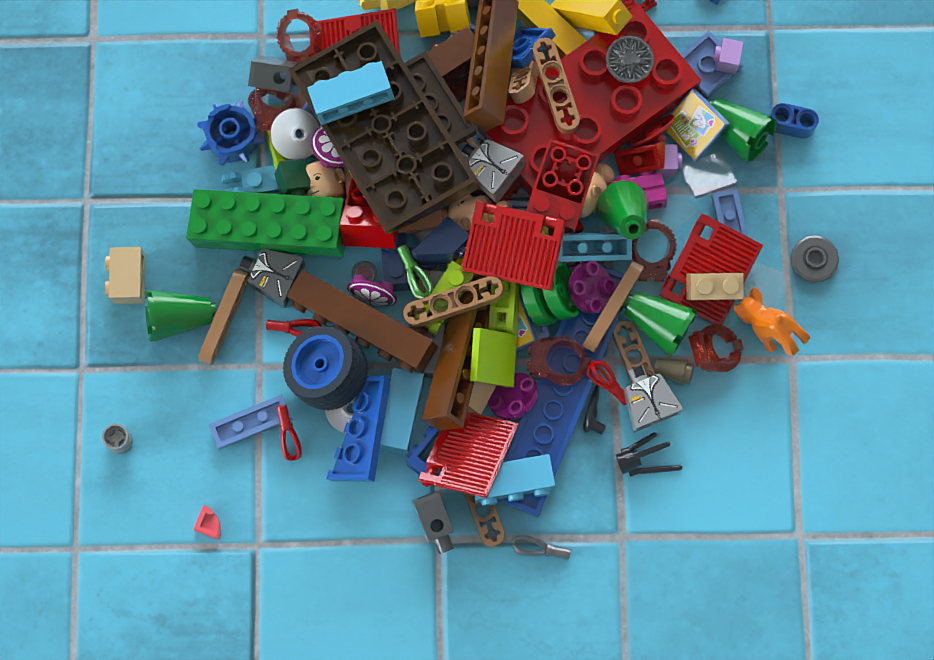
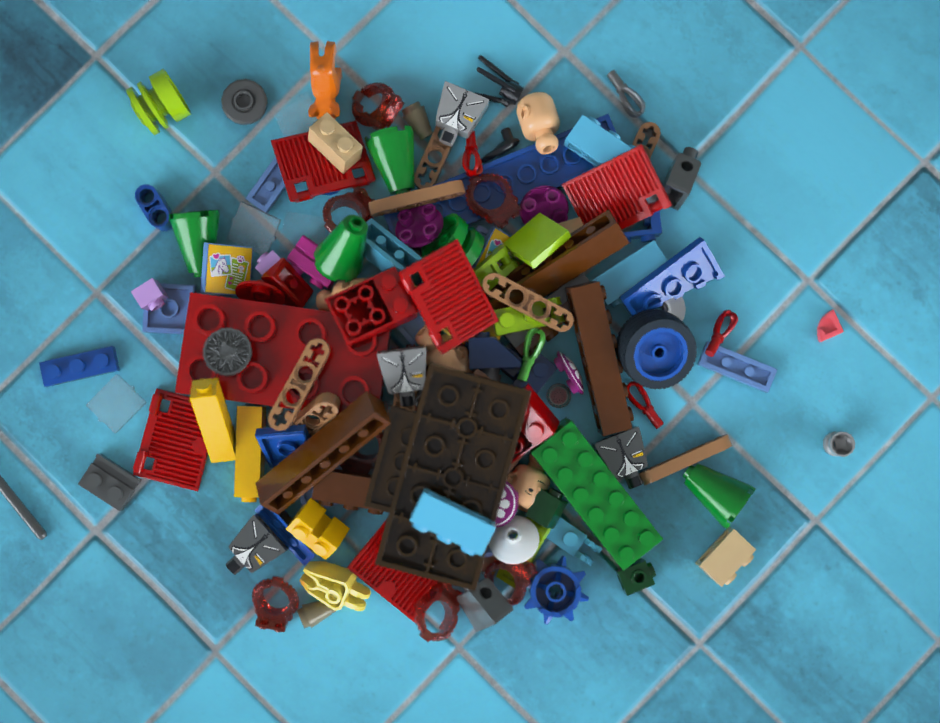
camera: 135 degrees left, 10 degrees up
none -> lime wheel [126,68,191,135]
none -> light nougat piece [516,92,560,155]
none -> dark green brick [614,558,656,596]

